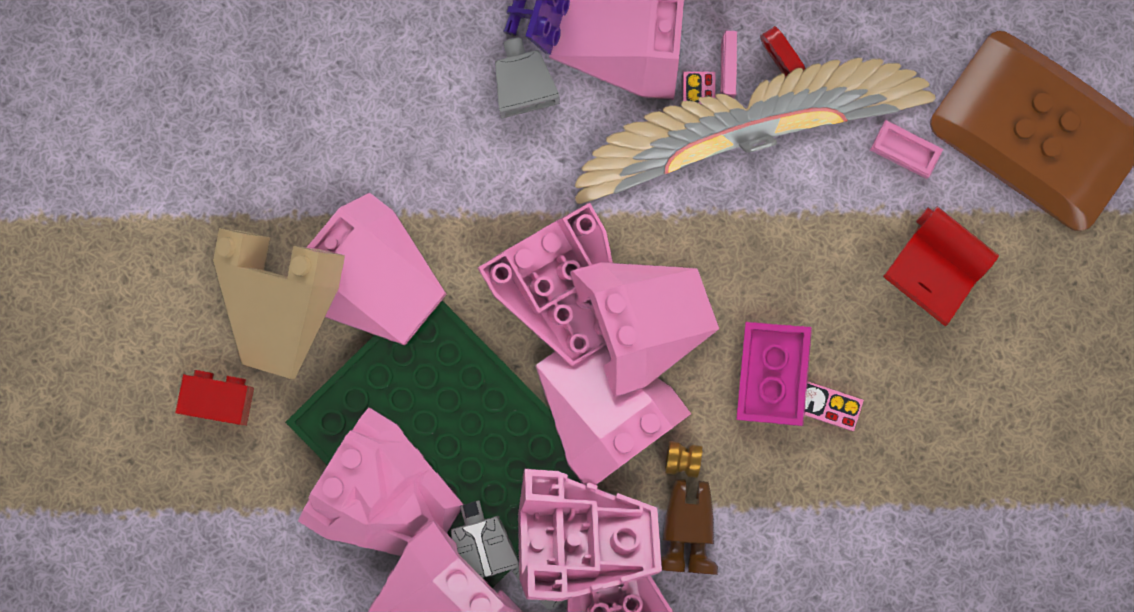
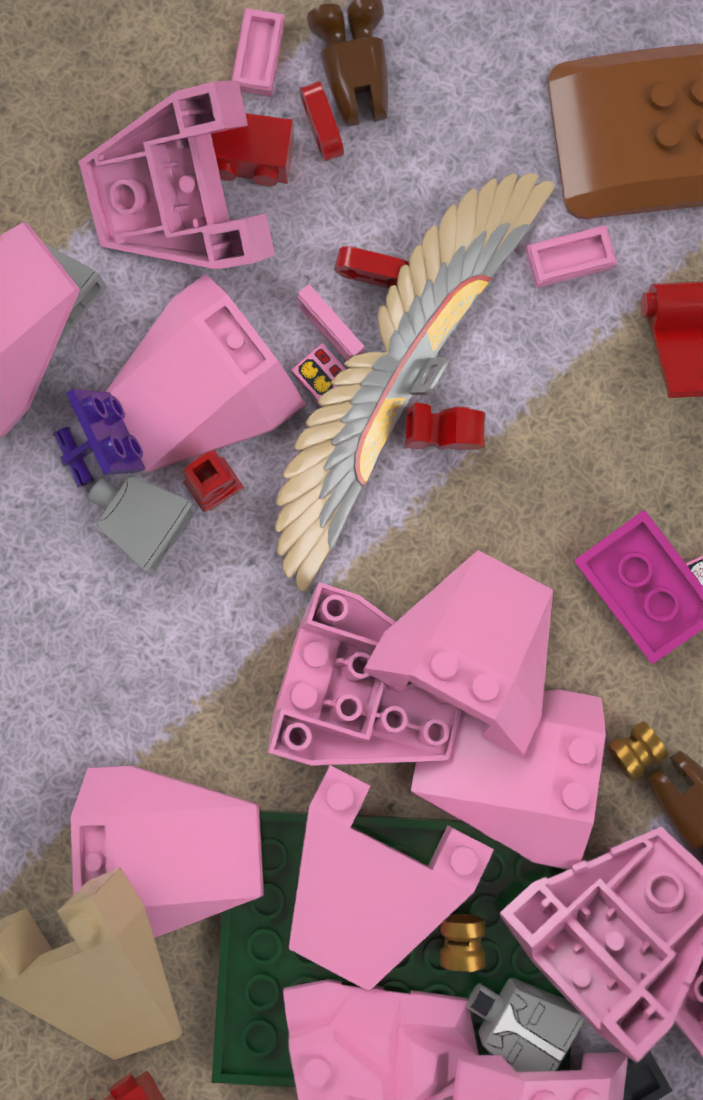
camera: 45 degrees left, 0 degrees up
none -> red leg [183,450,245,512]
none -> bright pink wedge [289,765,494,991]
none -> red leg [405,402,486,450]
none -> pearl gold wheel [440,914,485,971]

